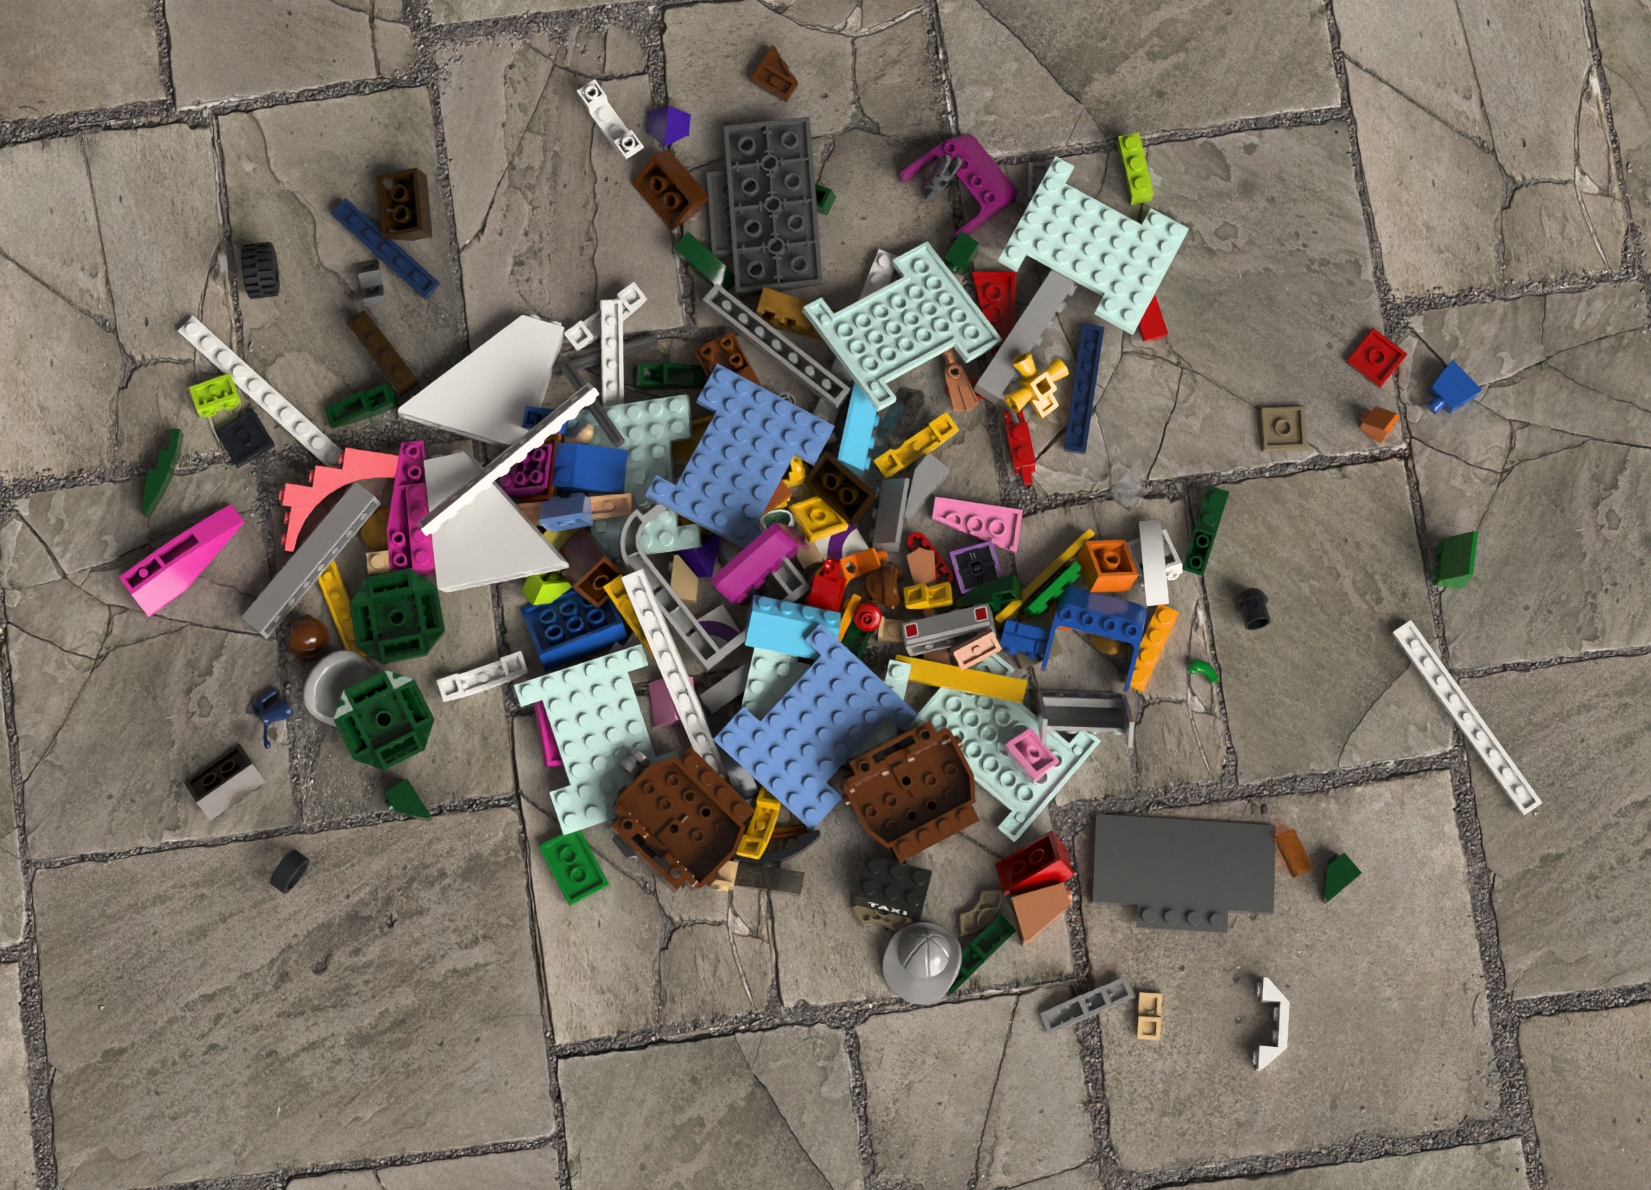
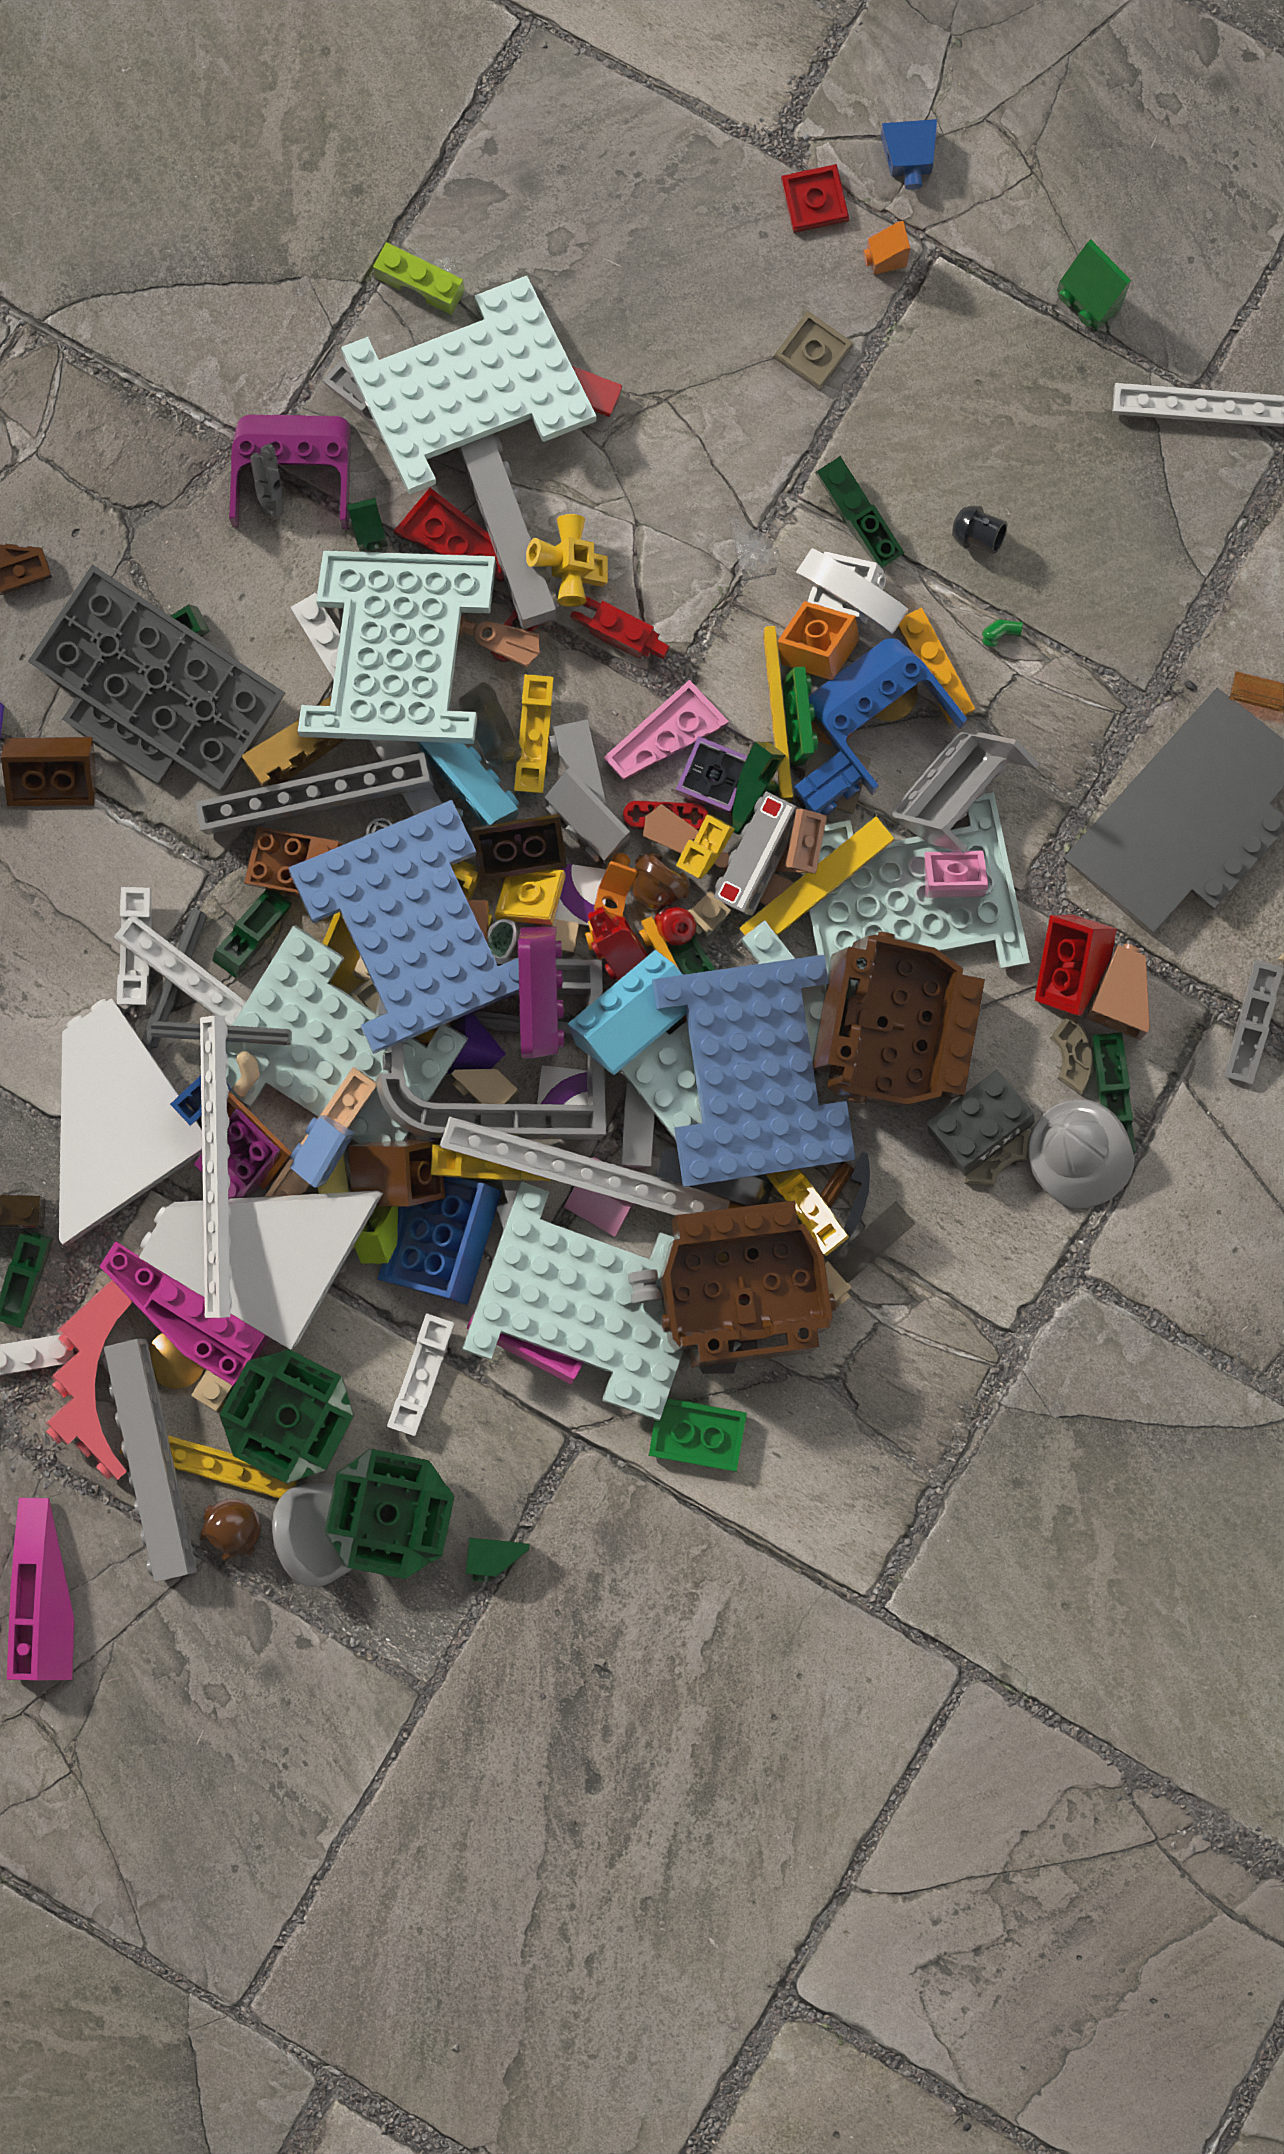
camera: 50 degrees left, 5 degrees up
dark brown slope [184,744,266,821] -> none
dark blue piece [251,687,294,749] -> none
black tyre [270,849,310,894] -> none
blue slope [552,443,628,494] -> none
dark green slope [674,232,735,292] -> none
dark blue plate [1063,324,1104,455] -> none

